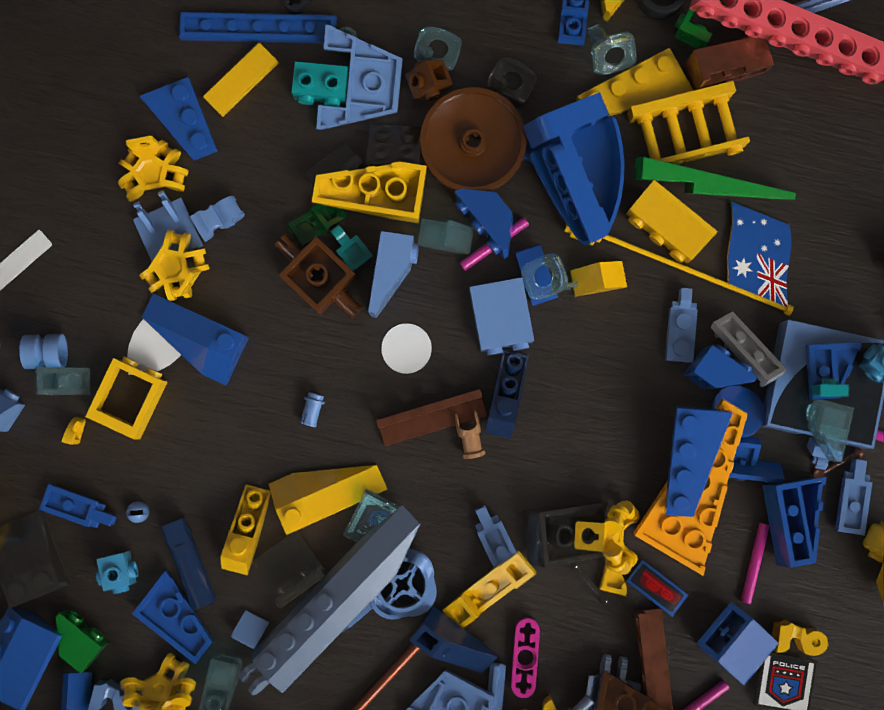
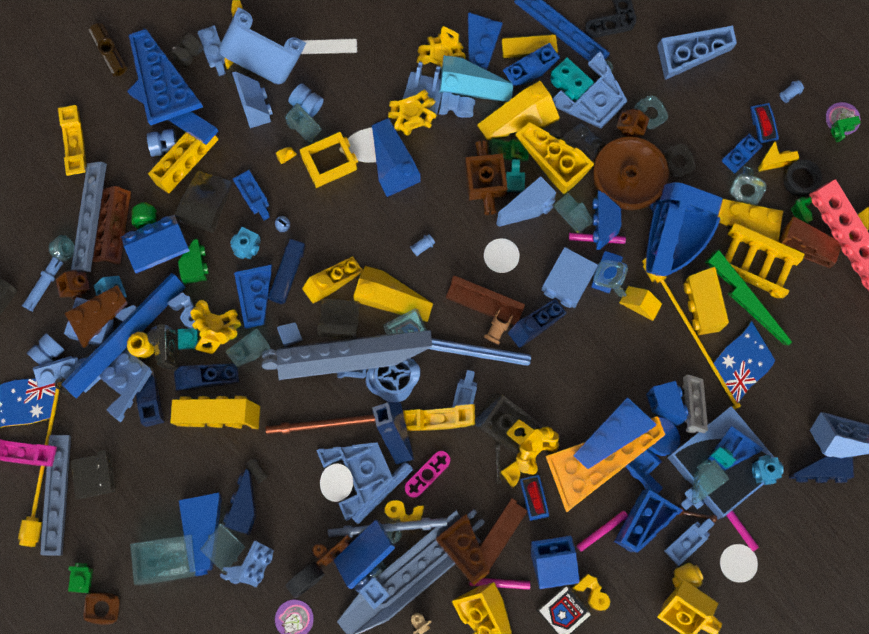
camera: 35 degrees right, 10 degrees down
medium blue hinge [665,288,698,363] -> none
none -> medium blue axle [429,338,531,366]
none -> medium azure wedge [439,55,513,102]
none -> yellow wedge [478,81,560,140]
none -> blue slope [503,43,560,86]

